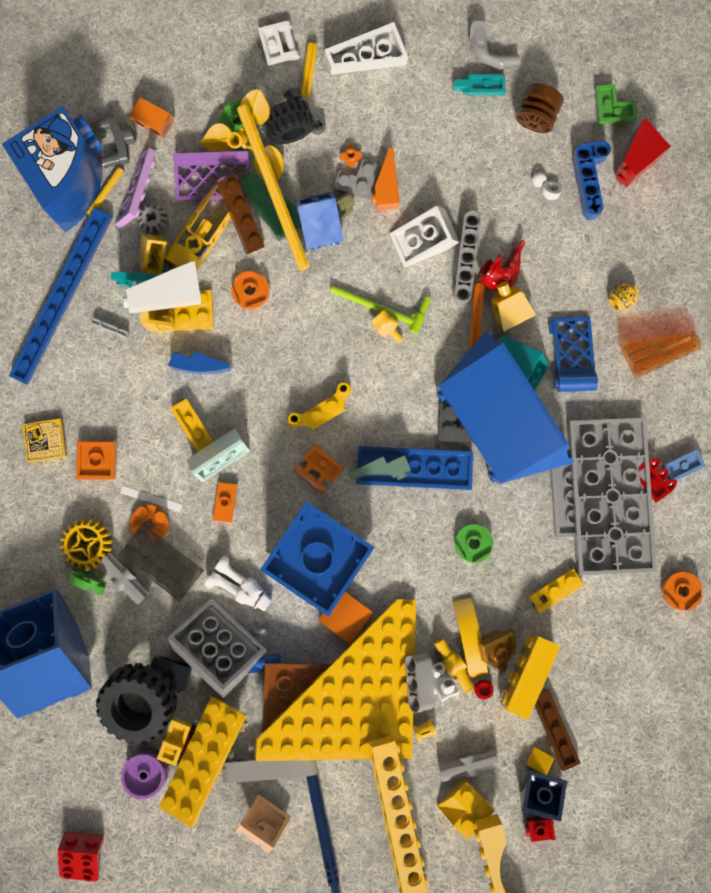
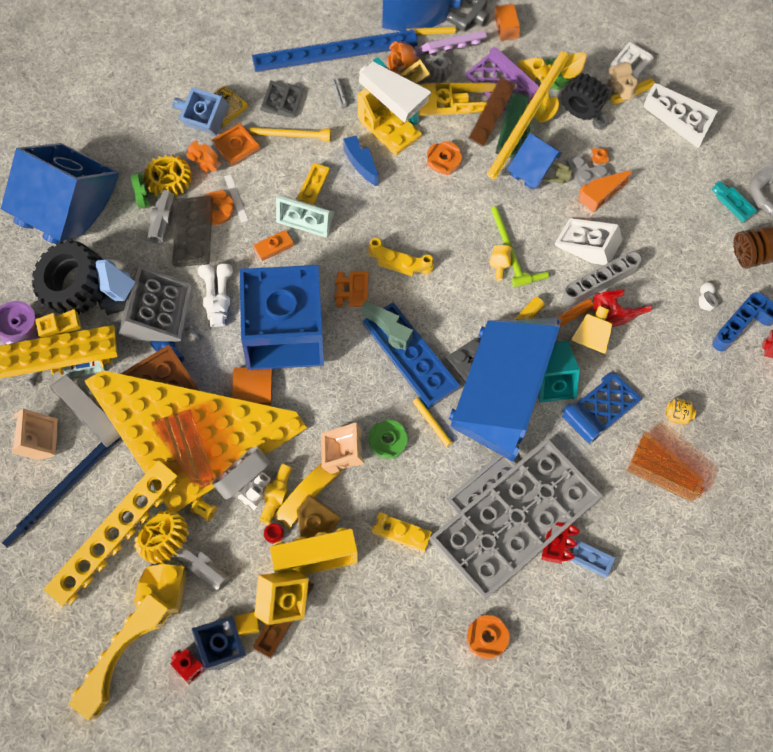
camera: 50 degrees right, 20 degrees down
none -> light blue slope [95,259,135,301]
none -> yellow gear [134,510,189,565]
none -> clear orange slope [151,409,214,489]
none -> medium blue brick [172,87,229,136]
none -> orange plate [186,141,221,173]
none -> yellow piece [248,128,331,142]
none -> yellow slope [255,570,309,625]
none -> dark grey slope [260,80,304,117]
none -> light nougat brick [321,423,365,474]
none -> orange cylinder [387,42,418,75]
none -> yellow bar [413,397,453,447]
none -> yellow piece [514,297,545,319]
none -> tan piece [607,61,638,100]

